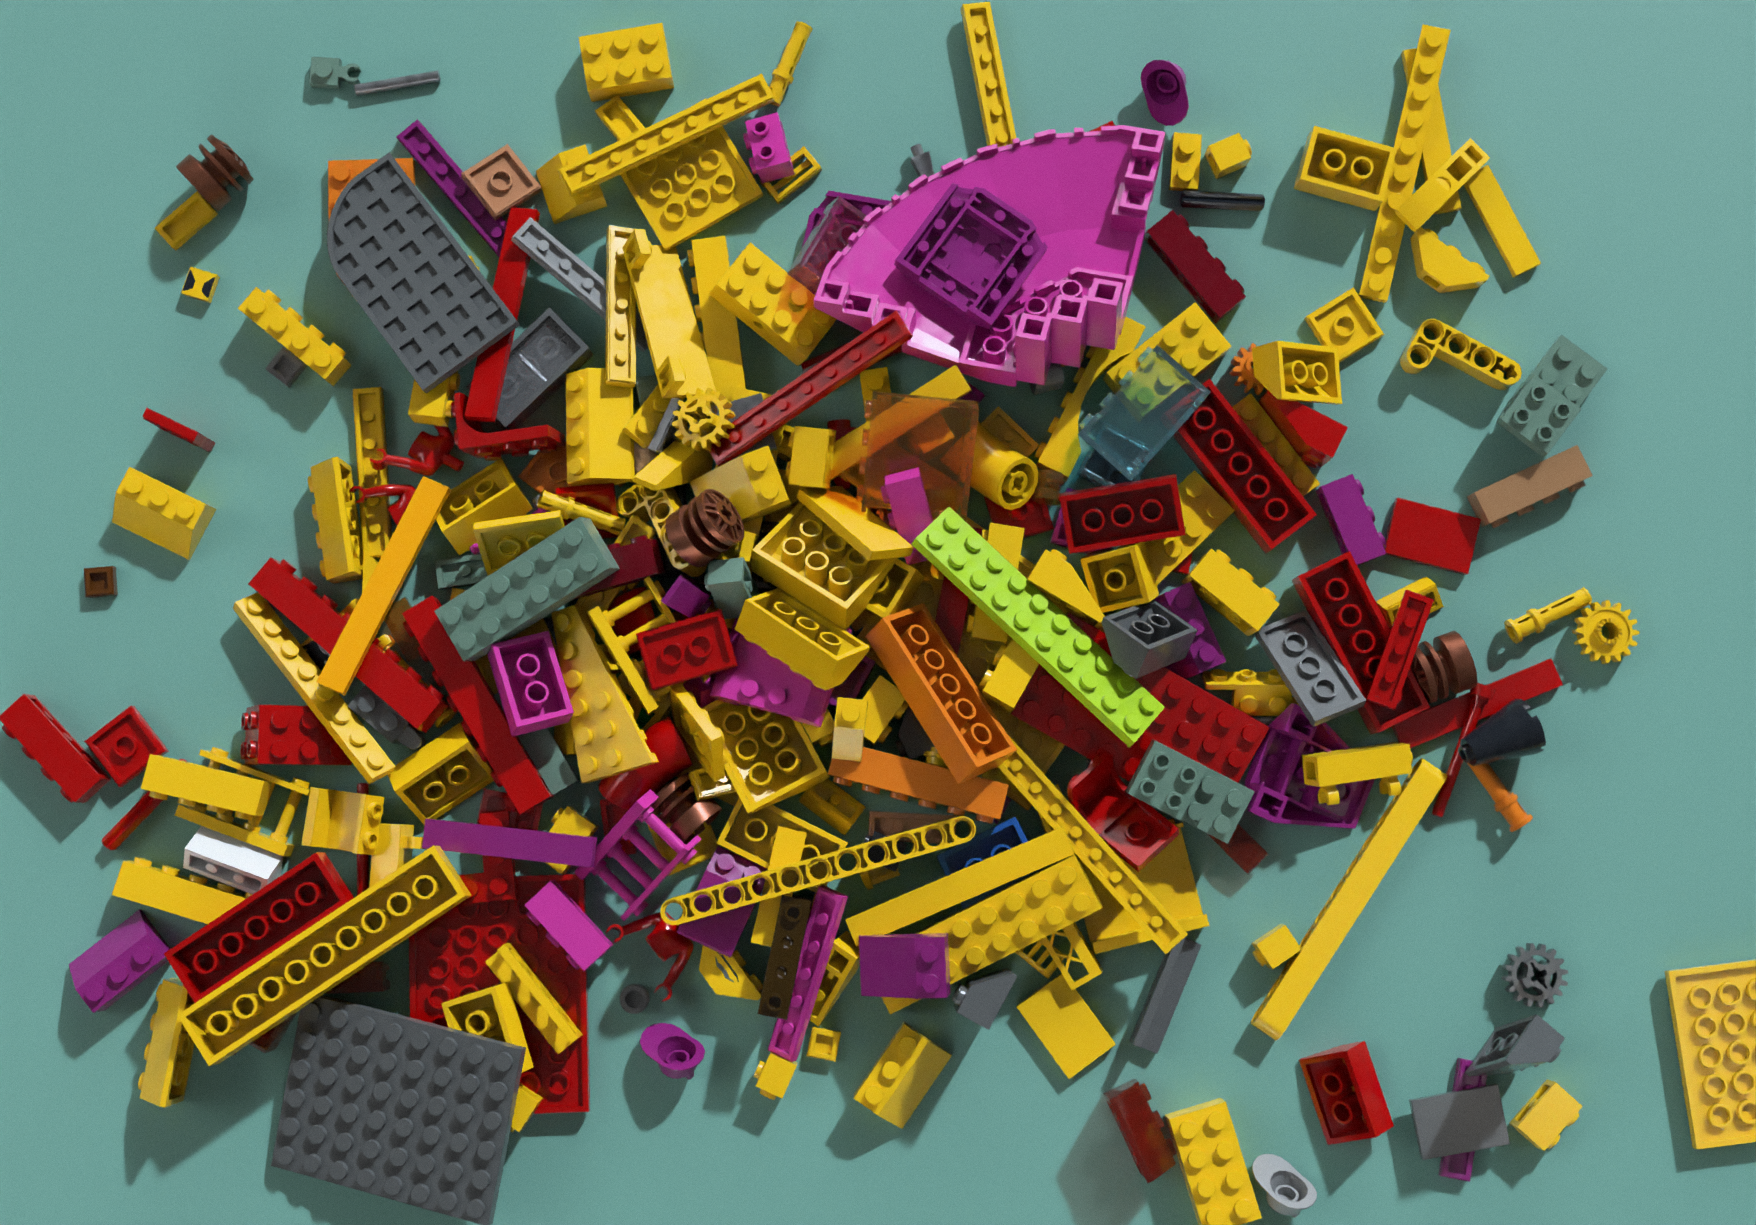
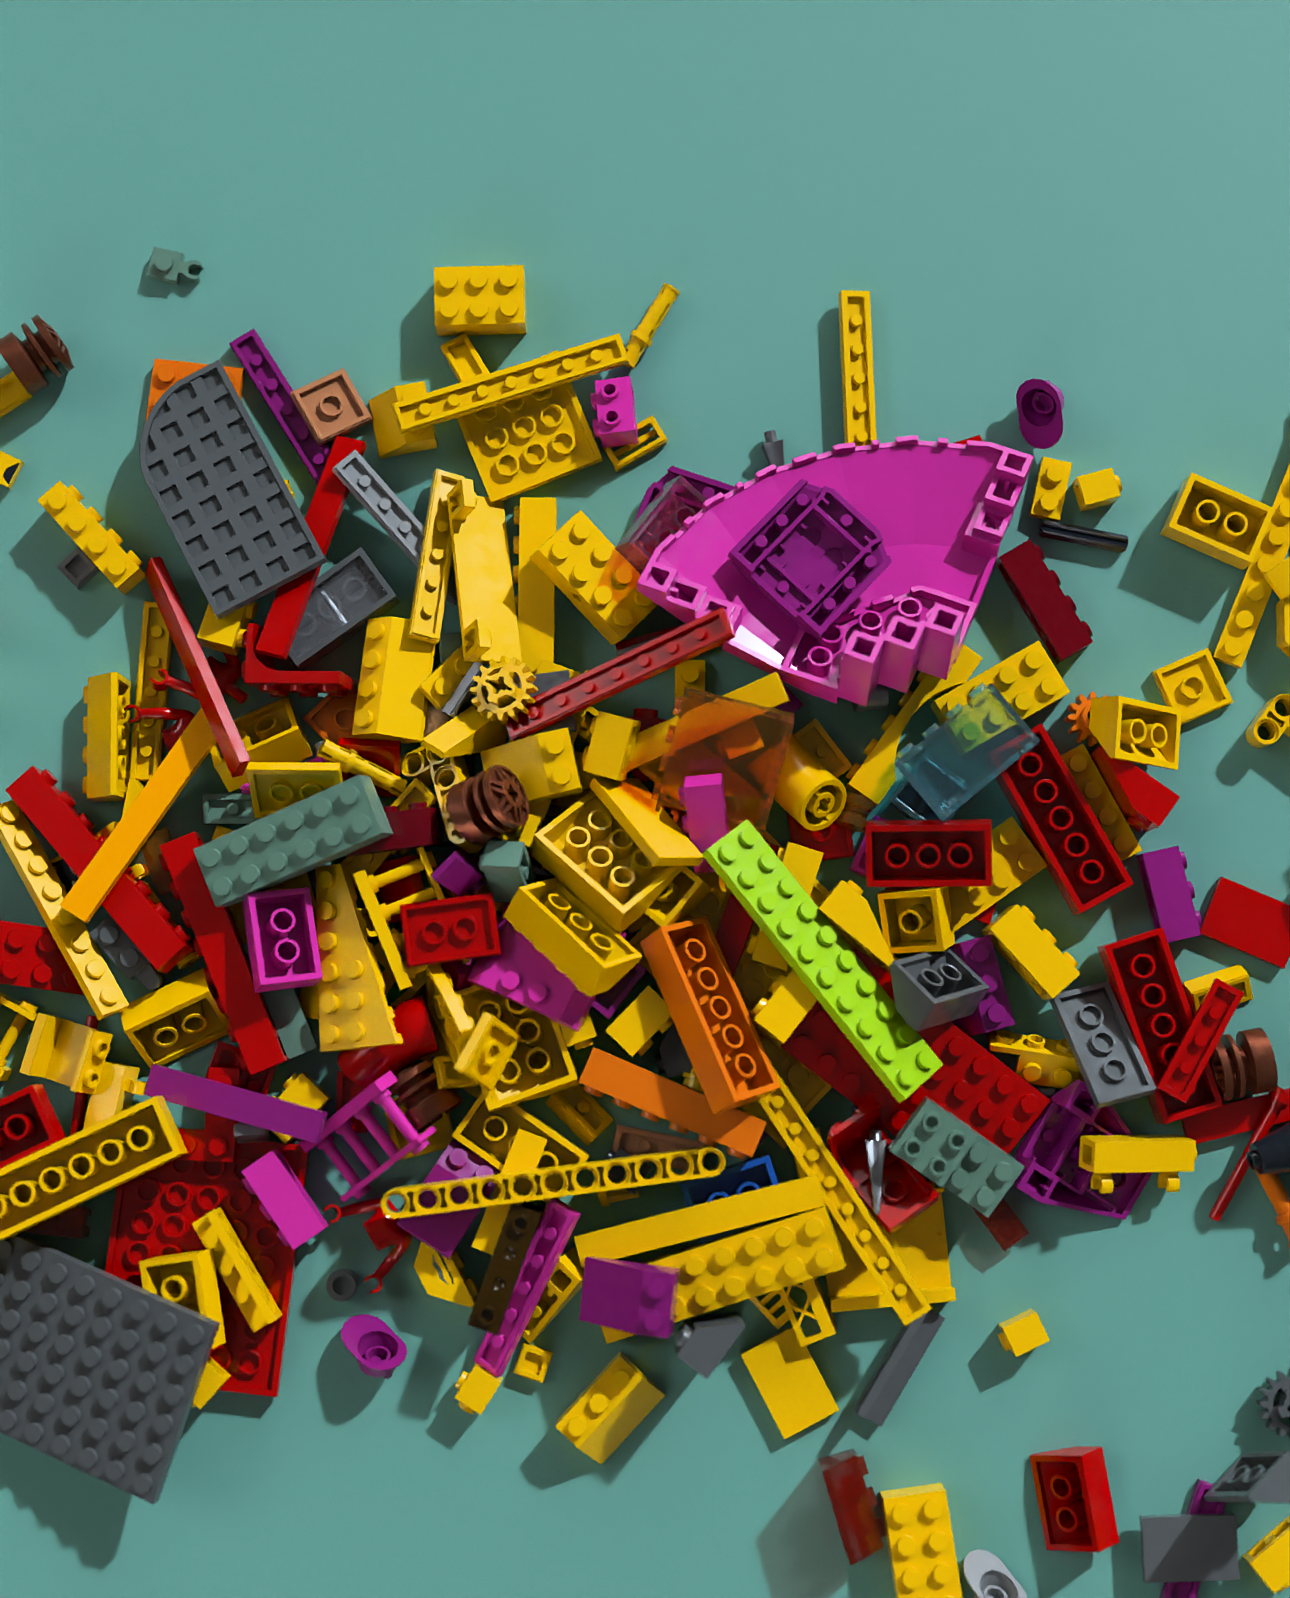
camera: 10 degrees right, 0 degrees up
flat silver bar [354,70,441,96] -> none
yellow slope [832,697,868,762] -> none
yellow beam [1251,758,1447,1041] -> none
none -> red tile [144,557,250,778]
none -> flat silver tile [234,1123,269,1144]
none -> yellow tile [454,1012,521,1091]
none -> flat silver piece [864,1129,887,1214]

